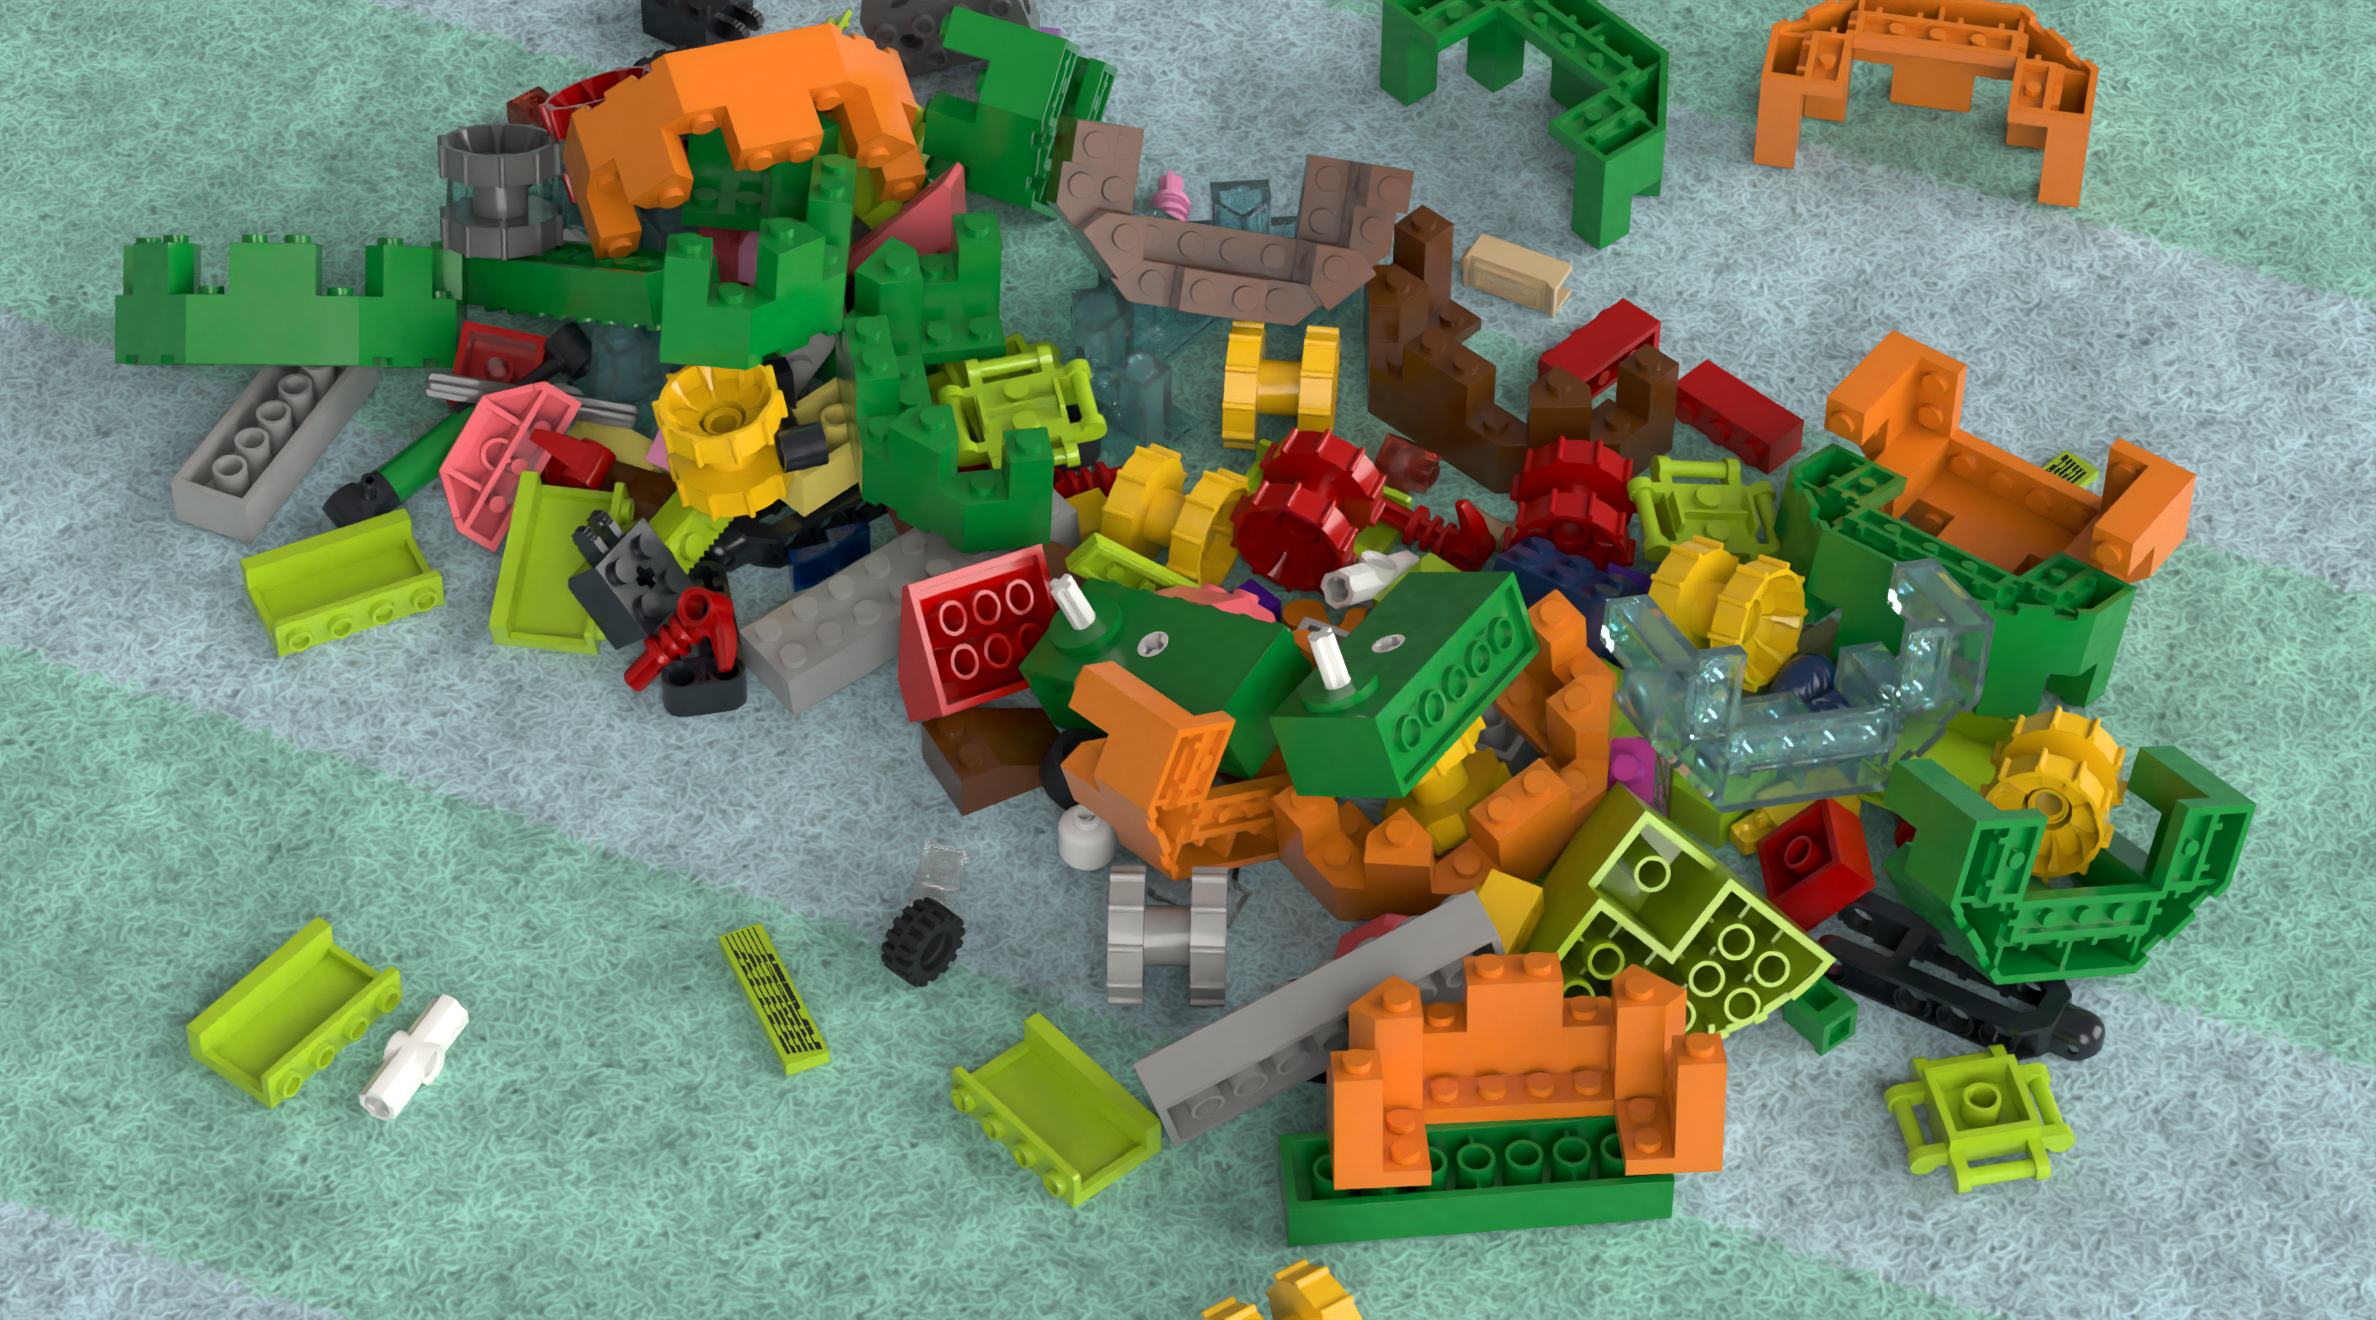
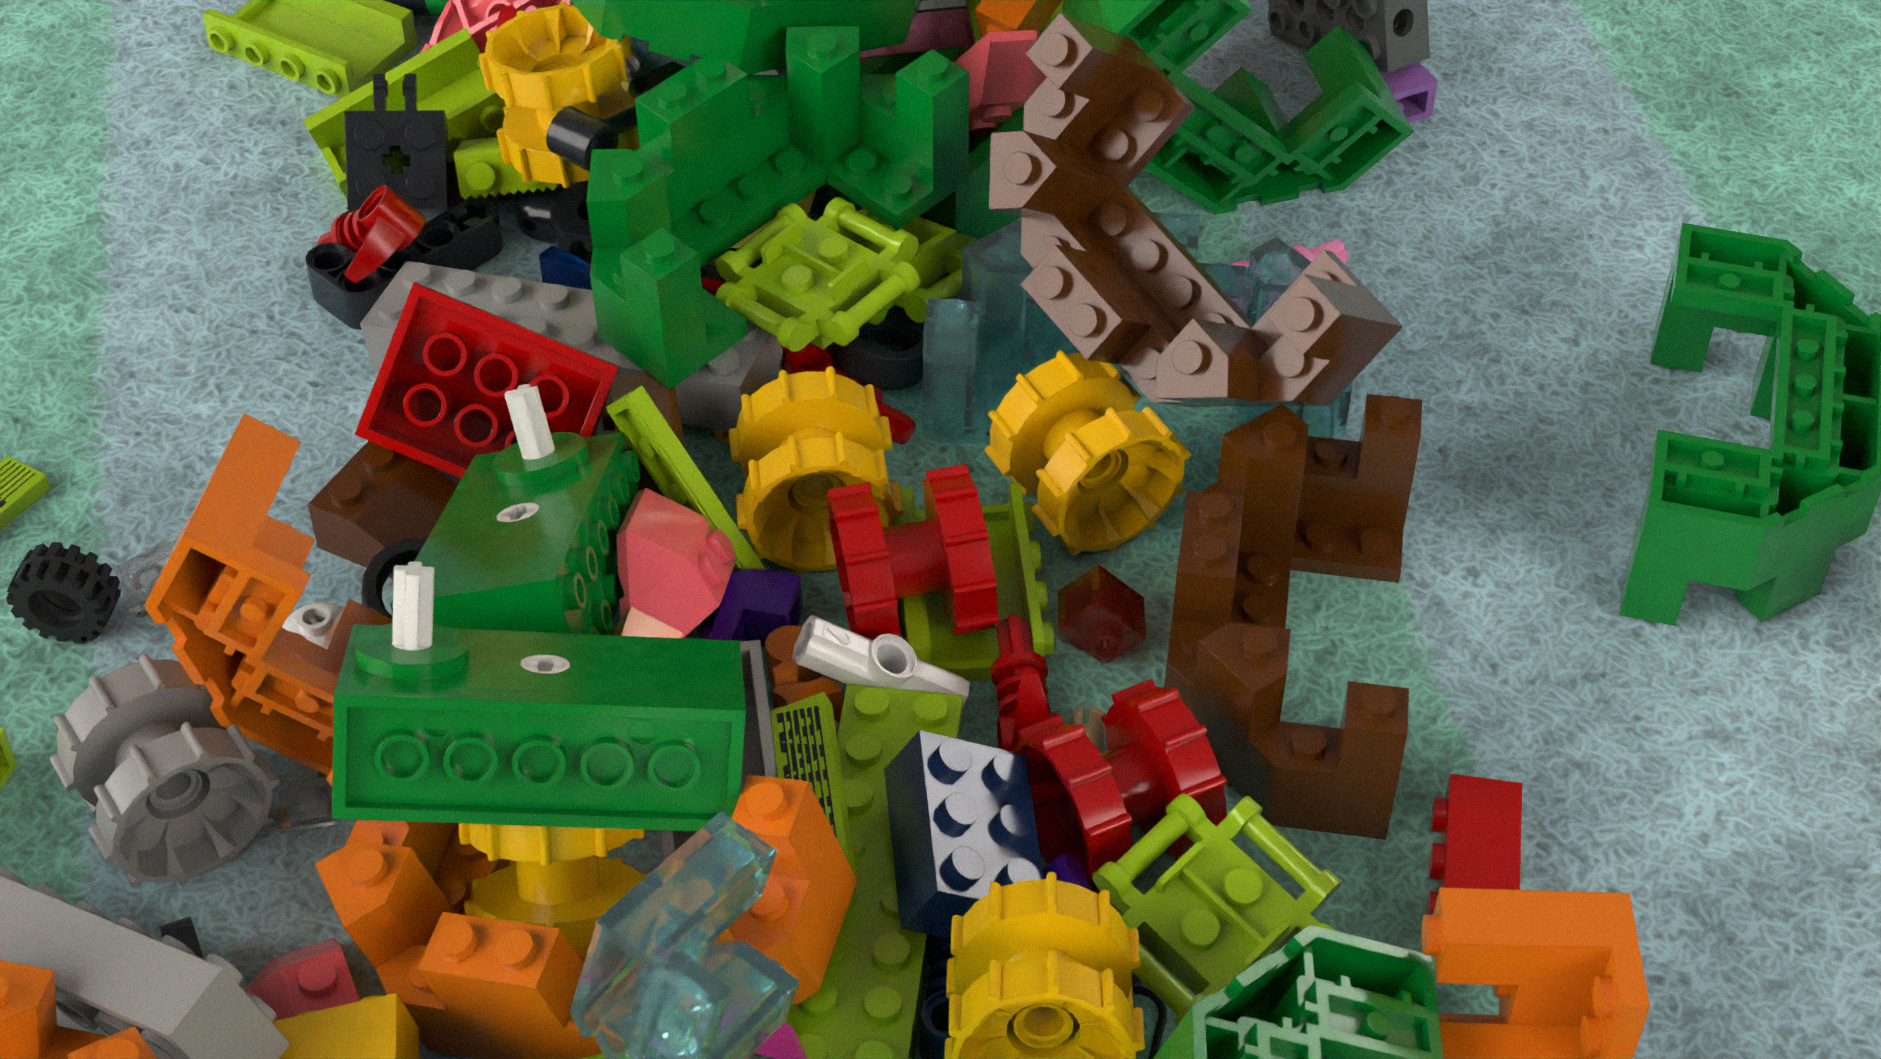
camera: 55 degrees right, 0 degrees up
tan window [1460,233,1572,319] -> none
red brick [1537,298,1661,400] -> none

